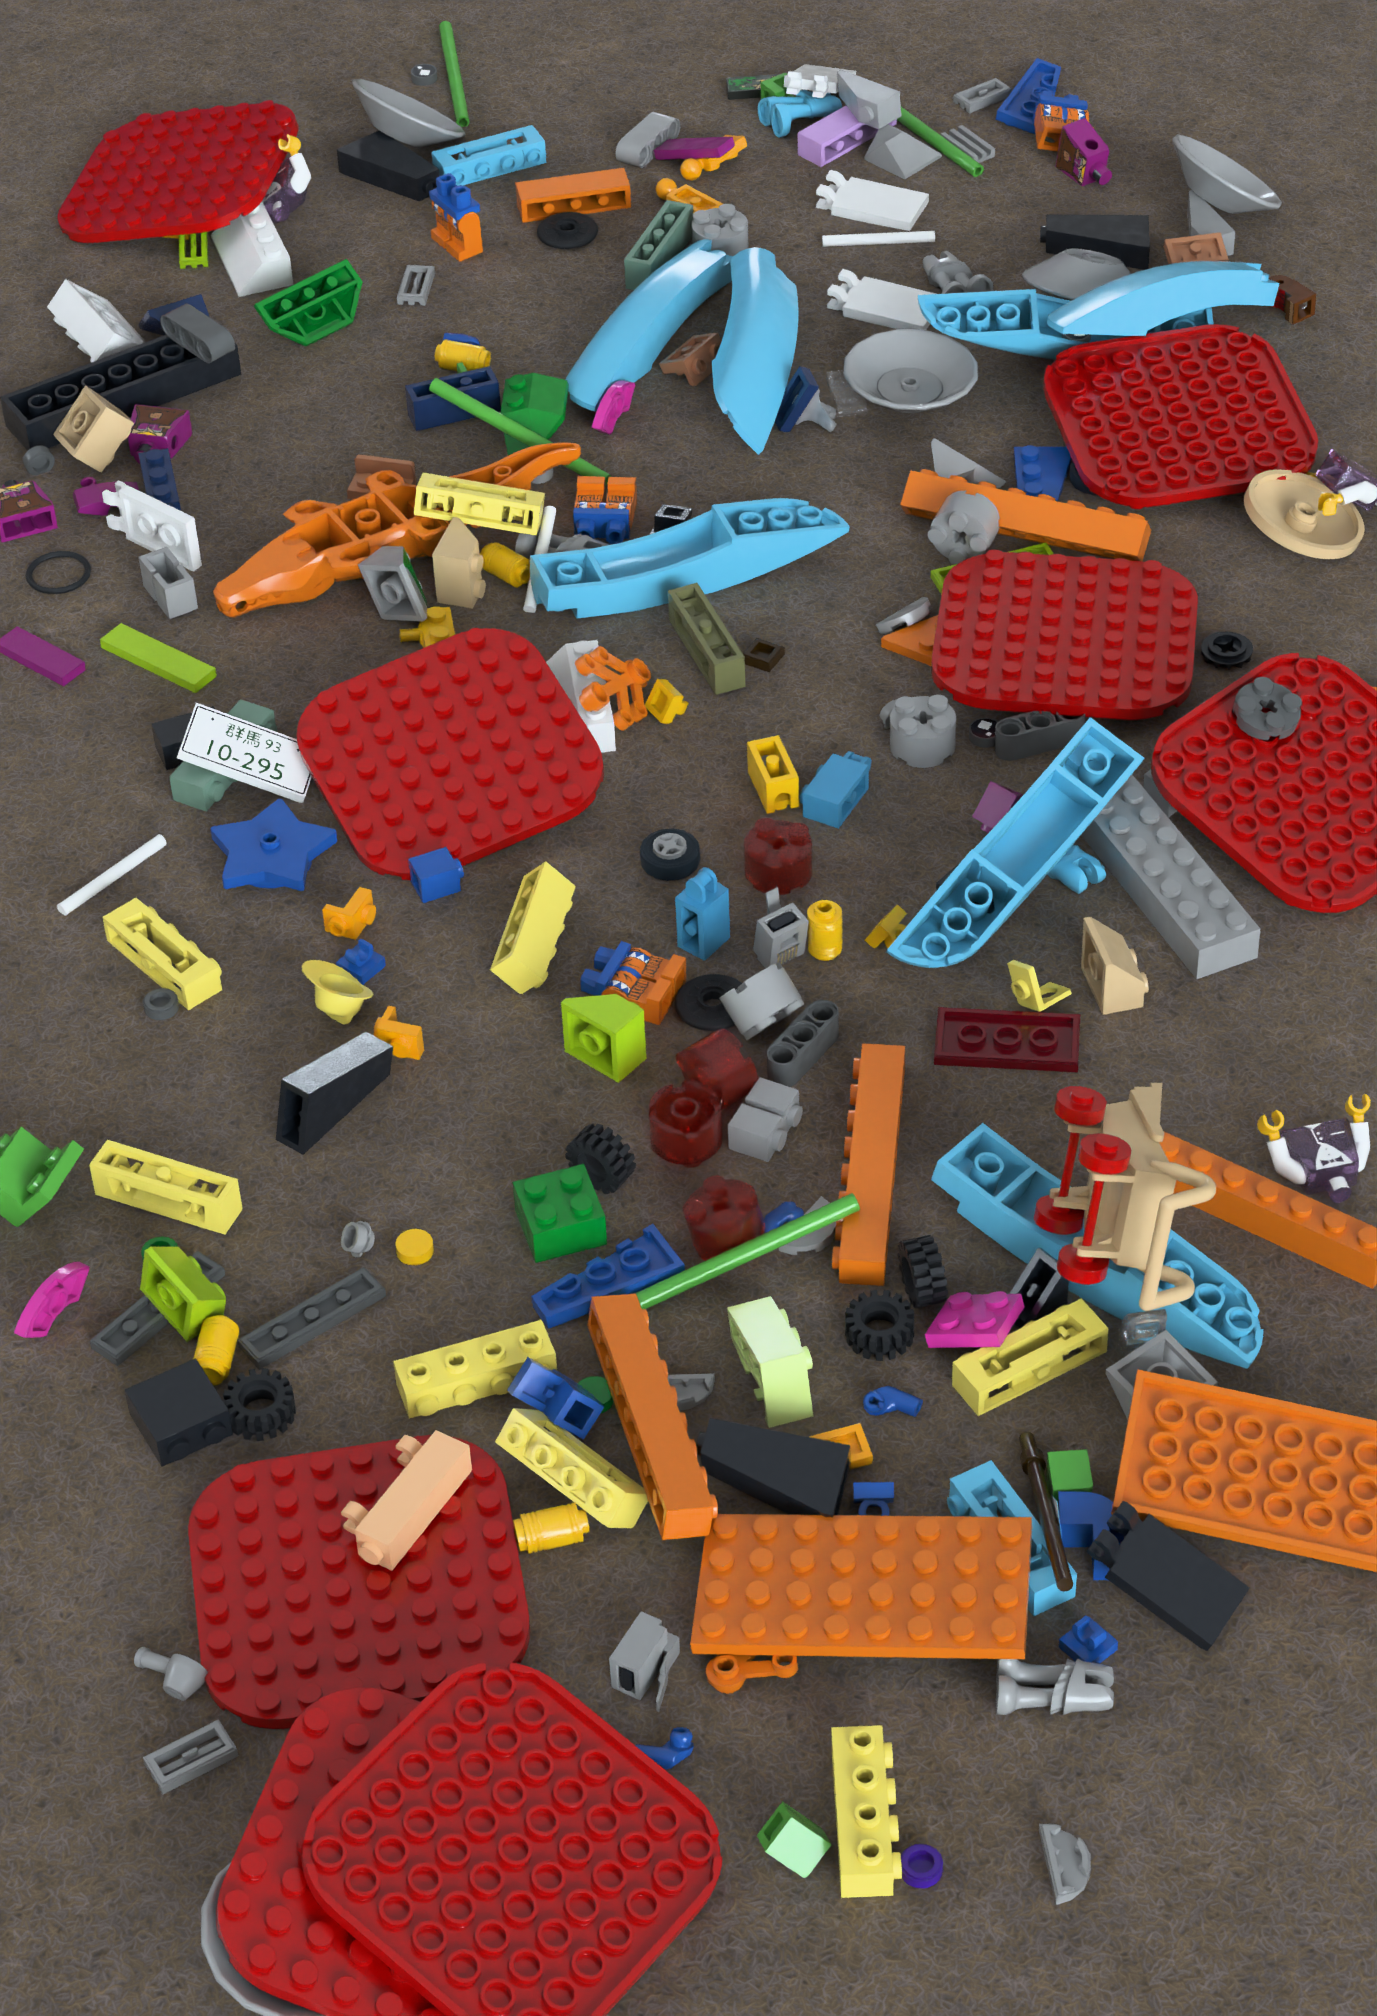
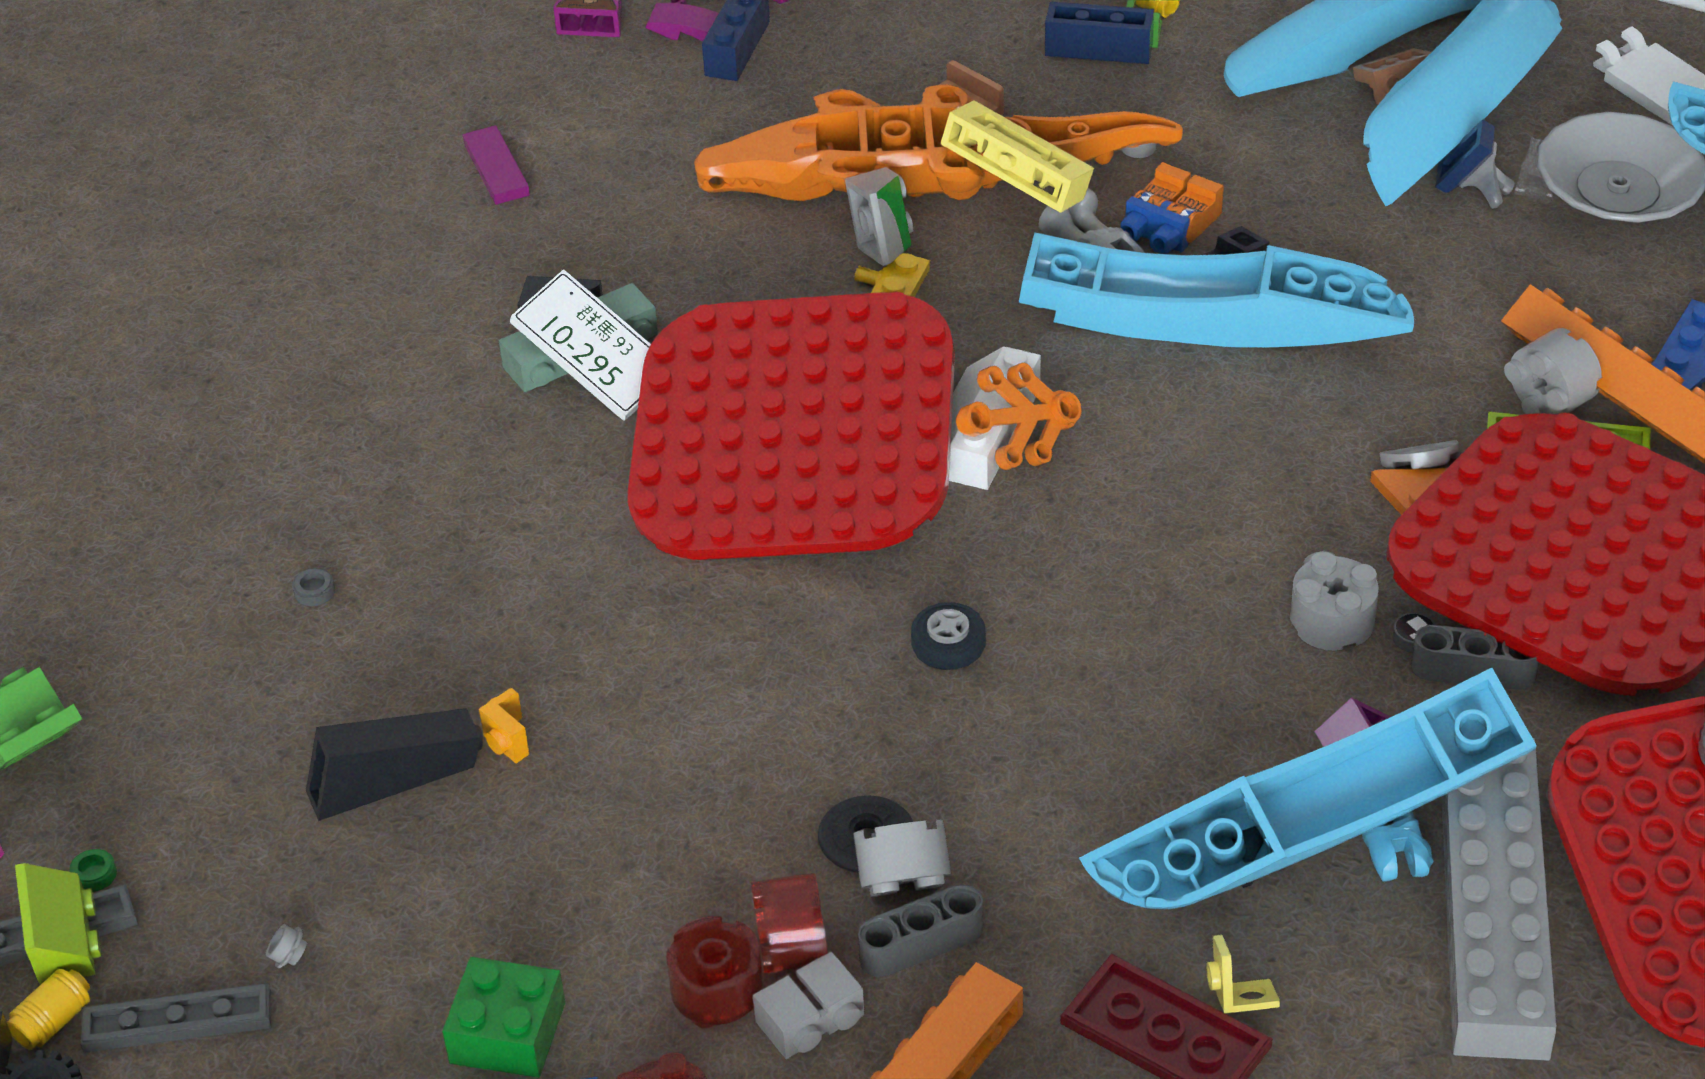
camera: 30 degrees right, 0 degrees up
black tyre [26,551,91,594] -> none
white bar [57,834,167,916] -> none
light yellow brick [89,1140,243,1235] -> none
lime tile [100,623,217,693] -> none
white tile [102,481,202,572] -> none
light yellow brick [103,898,222,1010] -> none
light grey piece [138,547,198,619] -> none
blue plate [210,799,337,891] -> none
light yellow piece [302,960,373,1025] -> none
light orange bracket [322,887,376,940] -> none
blue tile [336,939,386,985] -> none
yellow tile [395,1229,434,1265] -> none
blue brick [408,847,464,903] -> none
bright green piece [429,378,611,486] -> none
tan slope [432,517,486,609] -> none
yellow head [480,542,530,588] -> none
light yellow brick [490,861,576,994] -> none
green wedge [501,373,569,456] -> none
white bar [523,506,556,613] -> none
lime slope [561,994,647,1083] -> none
black tyre [565,1123,636,1194] -> none
hips [580,941,686,1025] -> none
dark pink tile [591,380,635,435] -> none
yellow tile [645,679,689,724] -> none
olive brick [668,583,746,695] -> none
dark azure brick [675,867,730,961] -> none
dark brown tile [743,638,785,672] -> none
clear red brick [744,818,812,895] -> none
yellow brick [747,735,799,814] -> none
light grey piece [753,887,809,968] -> none
dark azure brick [800,751,872,829] -> none
yellow head [807,900,842,961] -> none
yellow tile [864,904,907,948] -> none
light grey slope [931,438,1006,489] -> none
tan slope [1081,917,1149,1015] -> none

